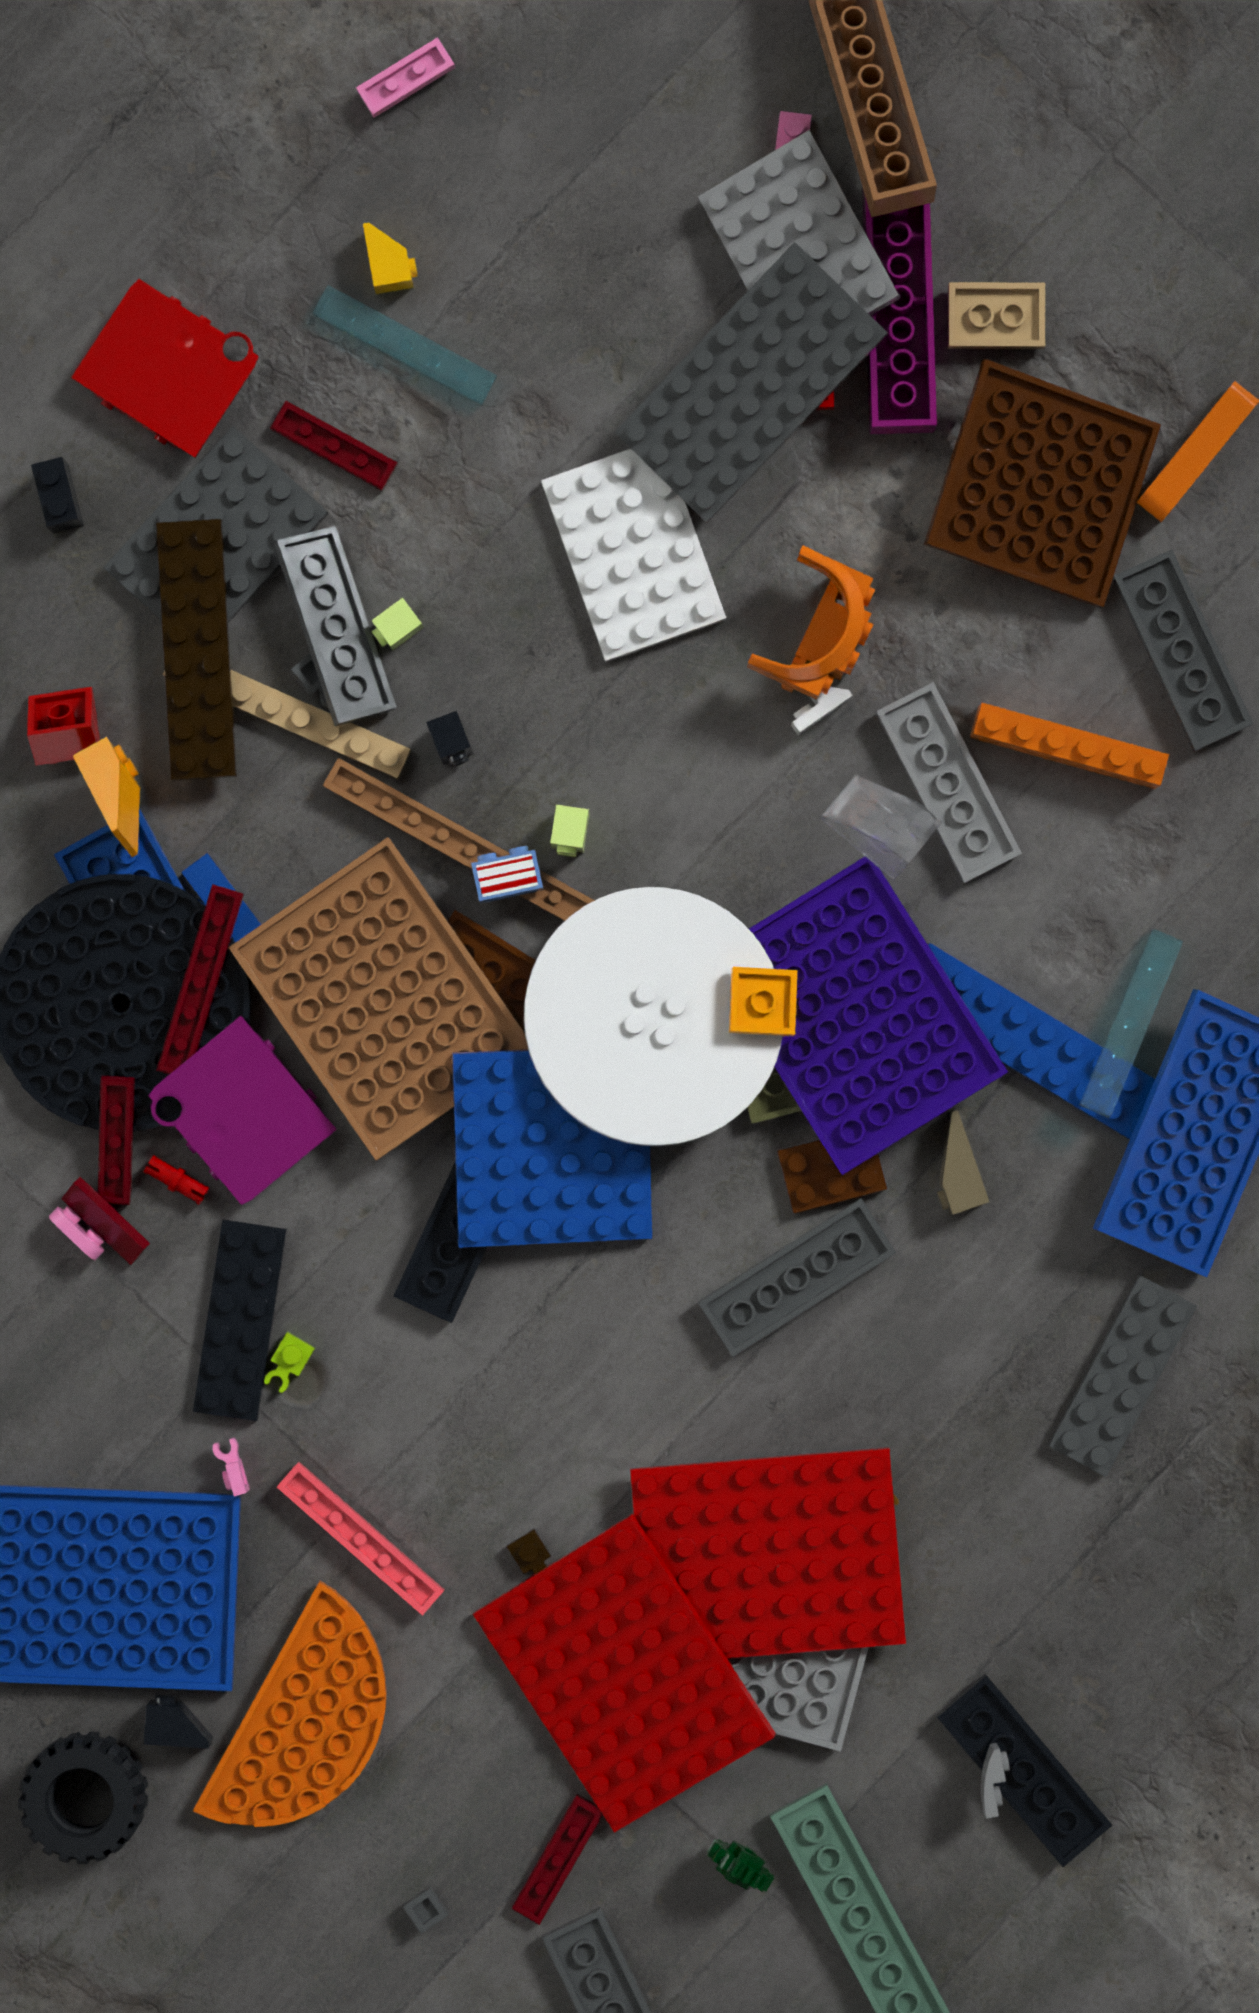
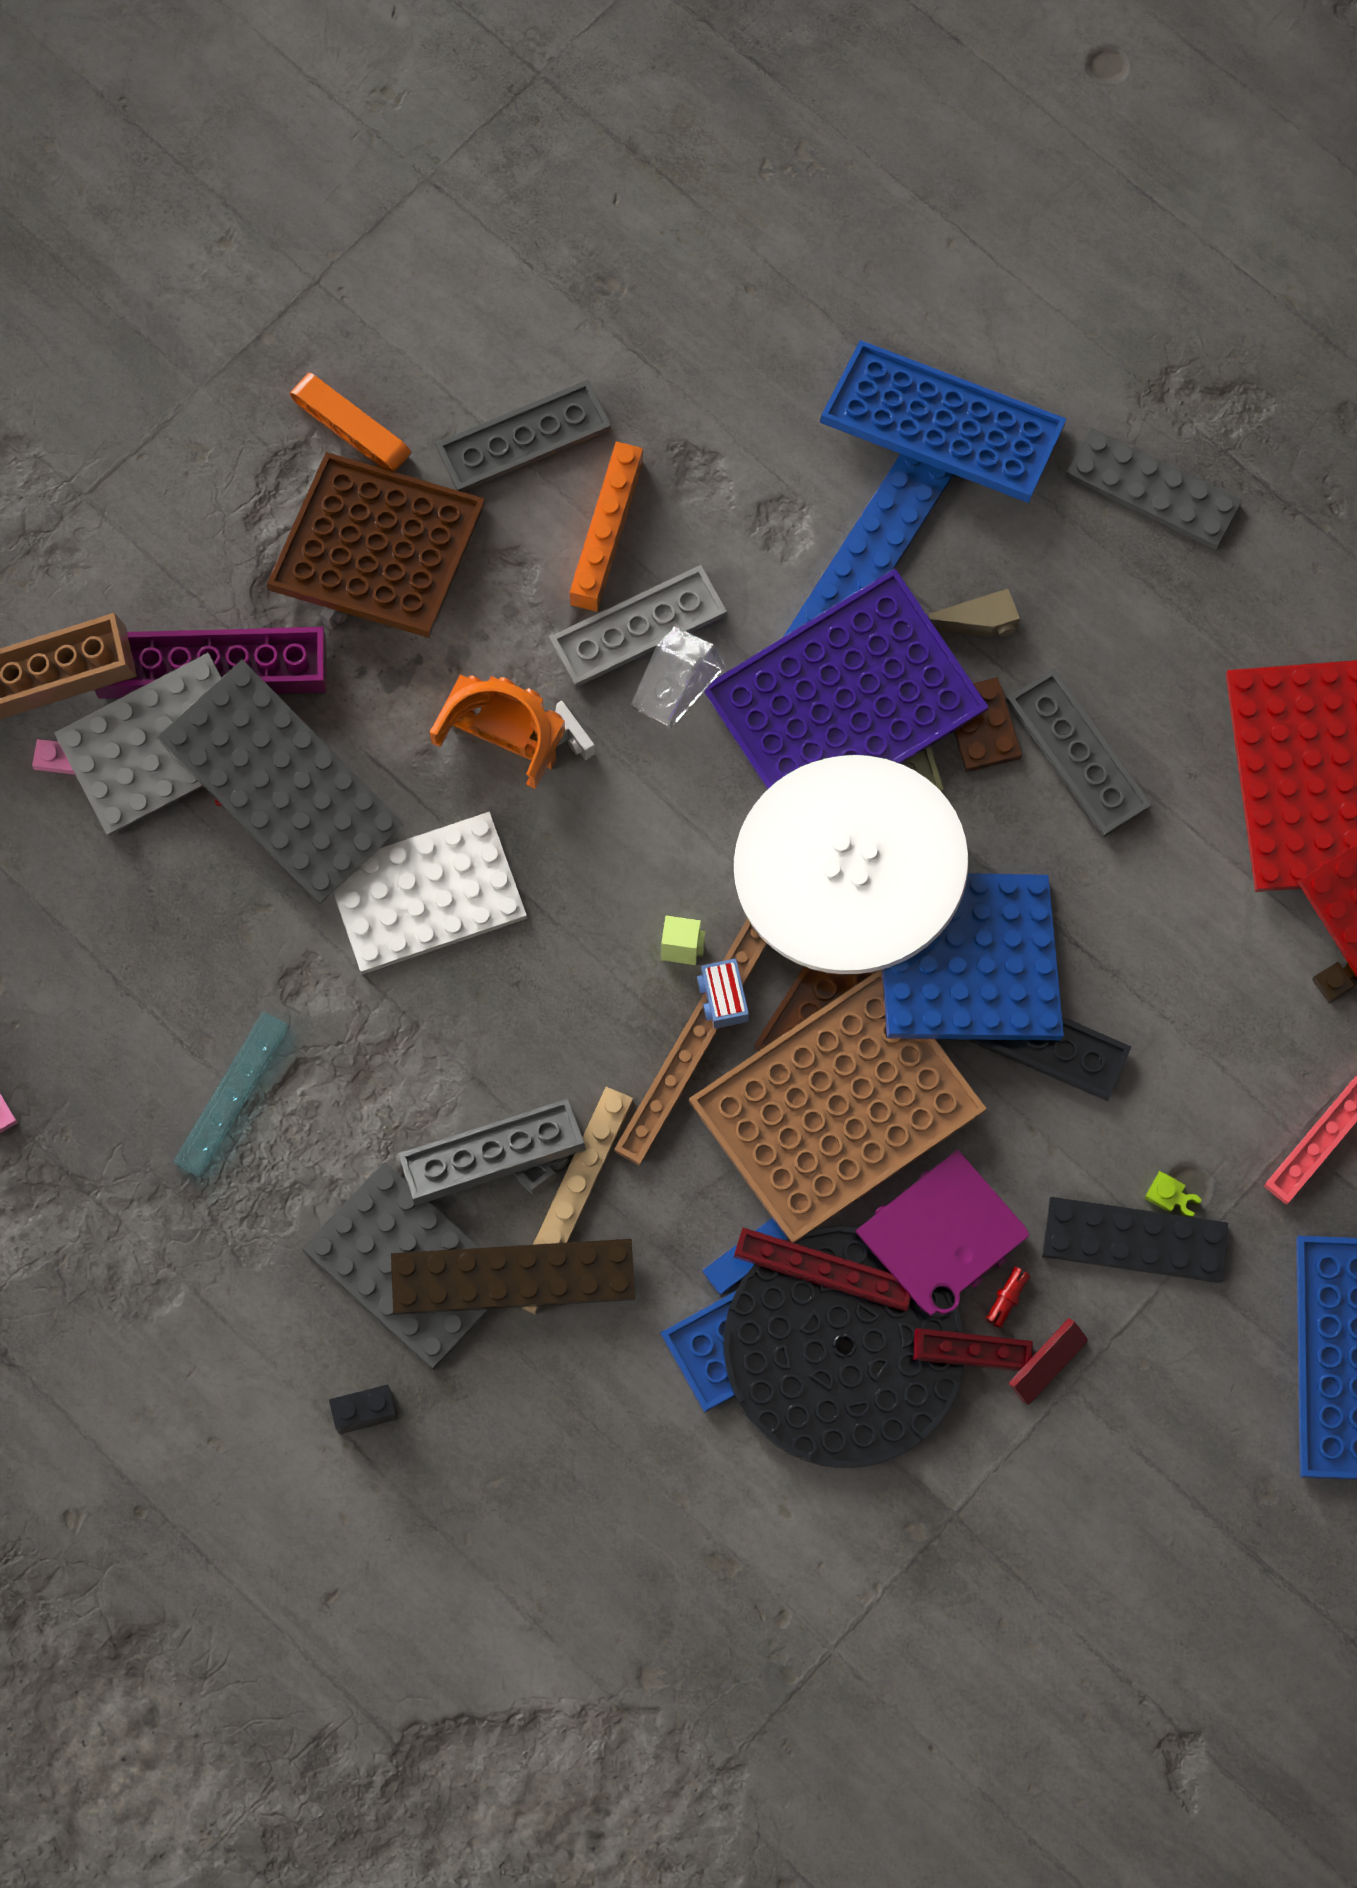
camera: 90 degrees left, 15 degrees down
red slope [27,687,100,766] -> none
bright pink plate [49,1206,105,1260] -> none
red piece [71,279,259,458] -> none
light orange slope [73,737,140,857] -> none
bright pink plate [213,1437,250,1496] -> none
dark red tile [270,400,398,492] -> none
yellow slope [363,223,418,294] -> none
yellowish green brick [371,598,423,650] -> none
black brick [426,710,473,767] -> none
light orange plate [729,967,797,1037] -> none
tan plate [948,282,1045,349] -> none
clear light blue tile [1079,929,1183,1118] -> none

